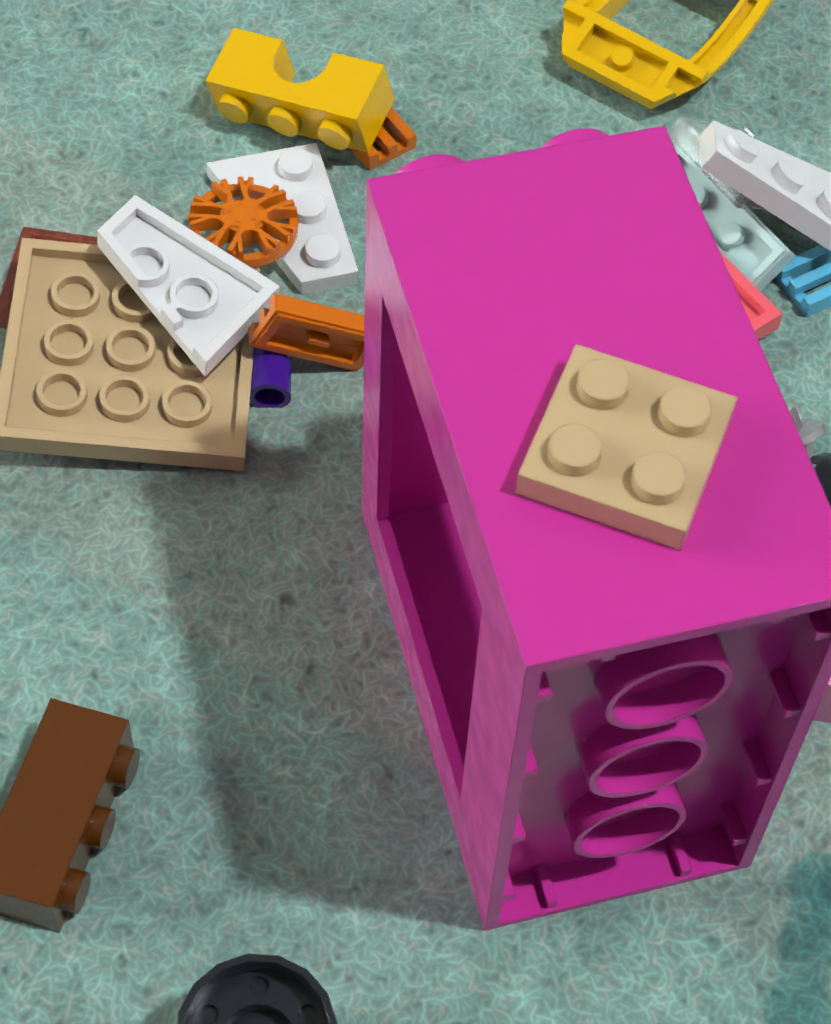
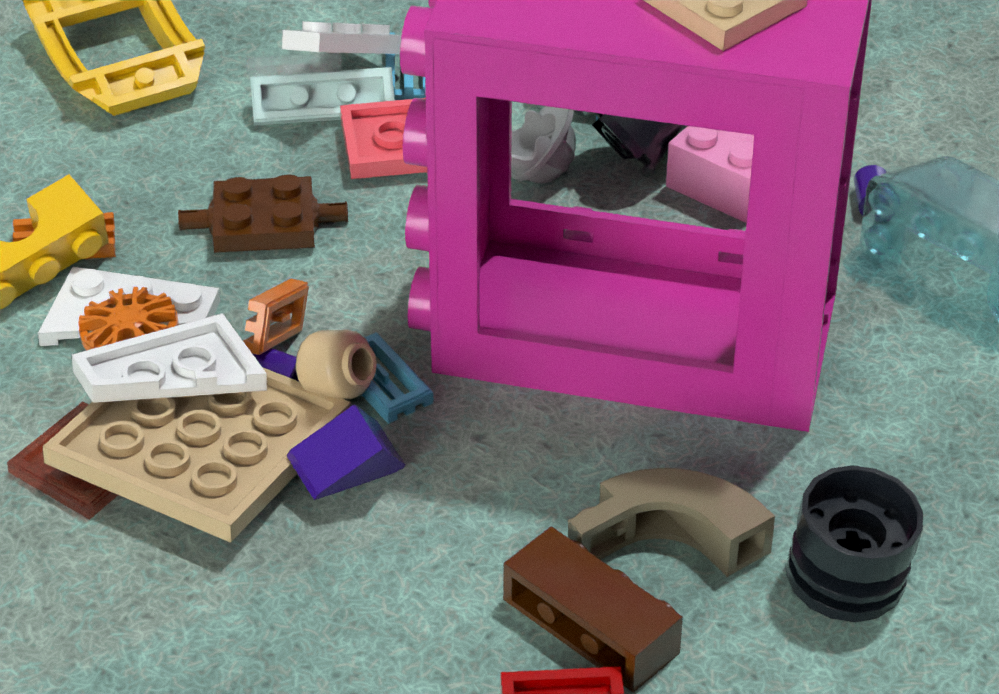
camera: 60 degrees left, 15 degrees down
none -> dark purple slope [286,404,405,500]
none -> tan head [296,330,377,400]
none -> medium azure tile [362,332,433,424]
none -> dark tan arch [568,468,775,577]

